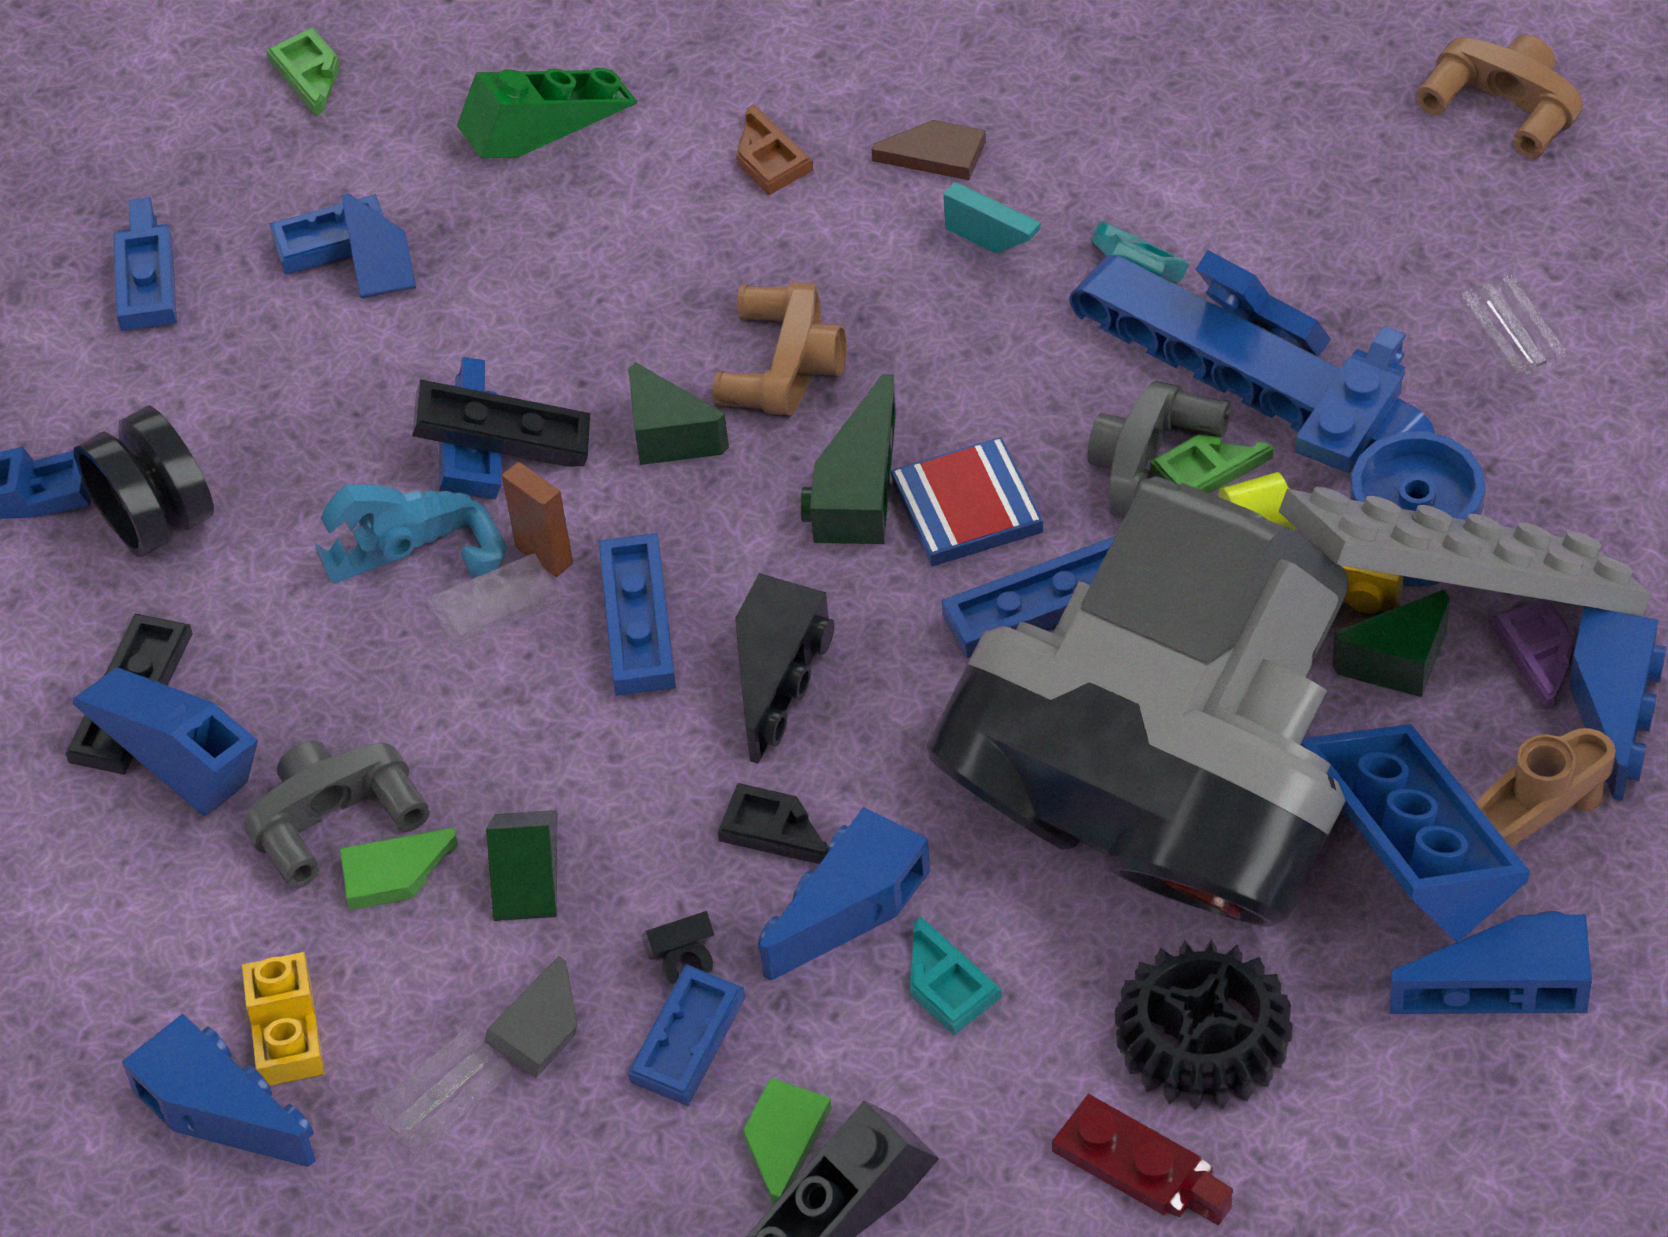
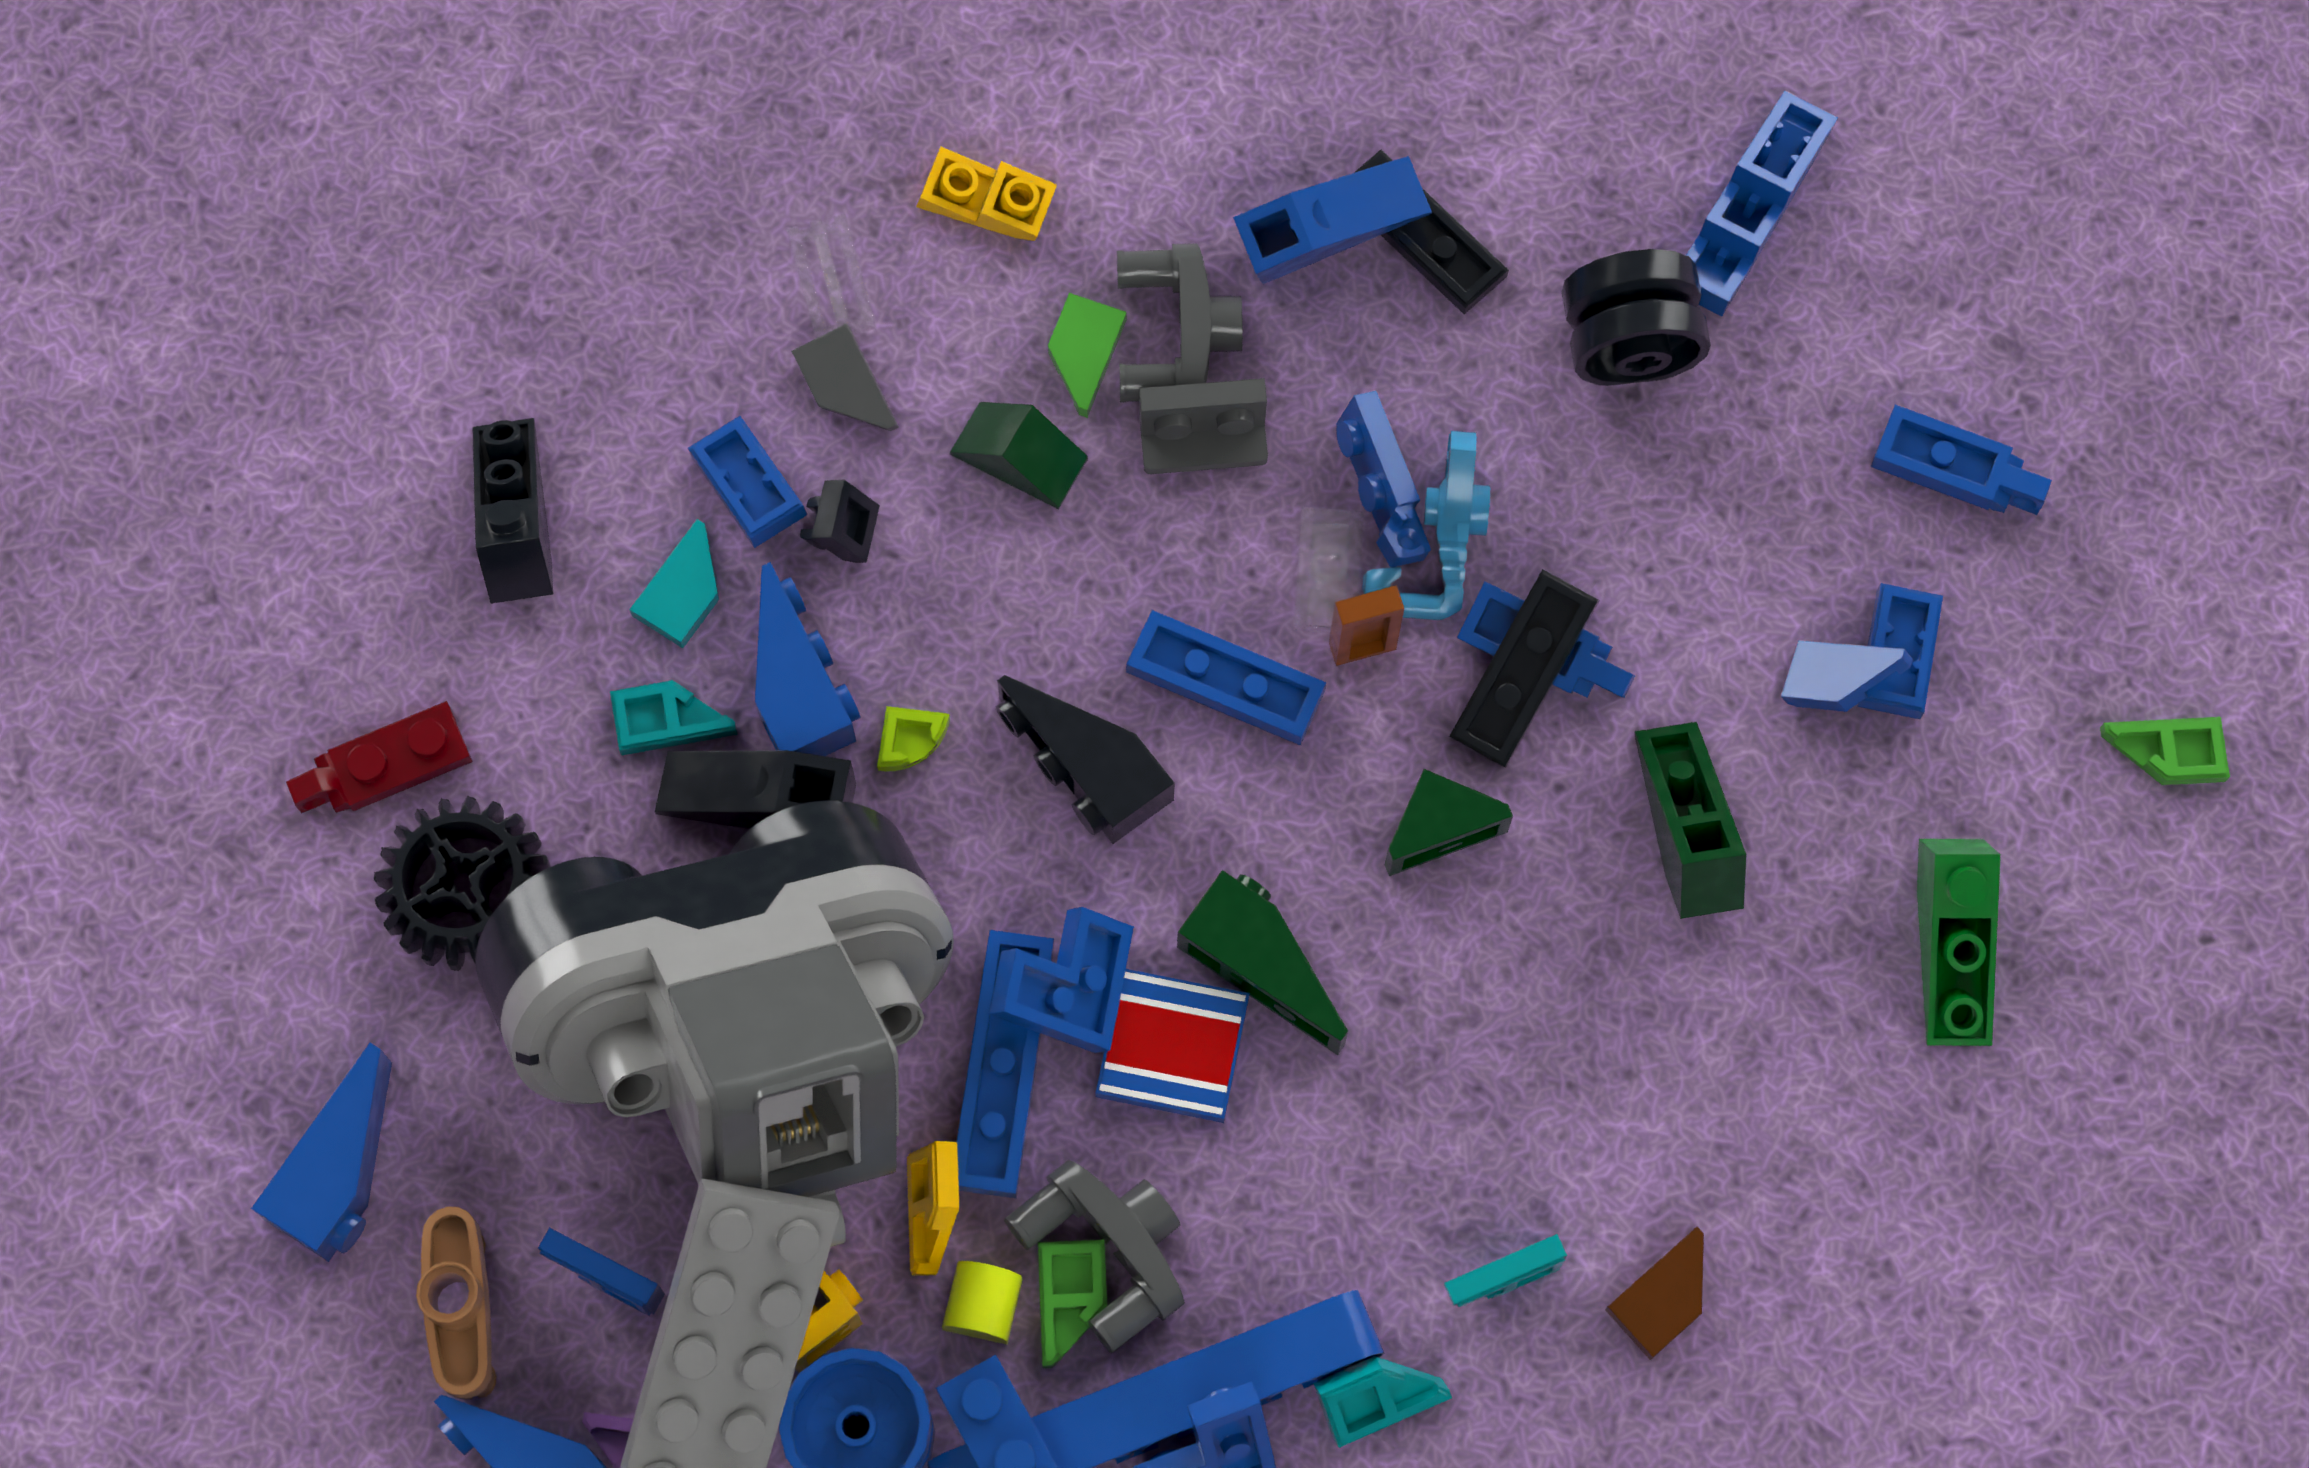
camera: 115 degrees right, 20 degrees up
blue slope [122,1013,316,1167] -> none
medium nougat connector [712,282,847,416] -> none
black tile [718,783,829,864] -> none
dark orange tile [736,104,814,195] -> none
bright green tile [743,1077,832,1205] -> none
blue slope [1300,724,1530,943] -> none
none -> blue tile [538,1227,665,1316]
none -> teal tile [629,519,719,648]
none -> black slope [655,750,856,829]
none -> lime tile [877,706,950,772]
none -> blue plate [989,906,1134,1053]
none -> dark grey bracket [1139,378,1268,474]
none -> blue hinge [1336,390,1431,568]
none -> dark green slope [1635,722,1747,919]

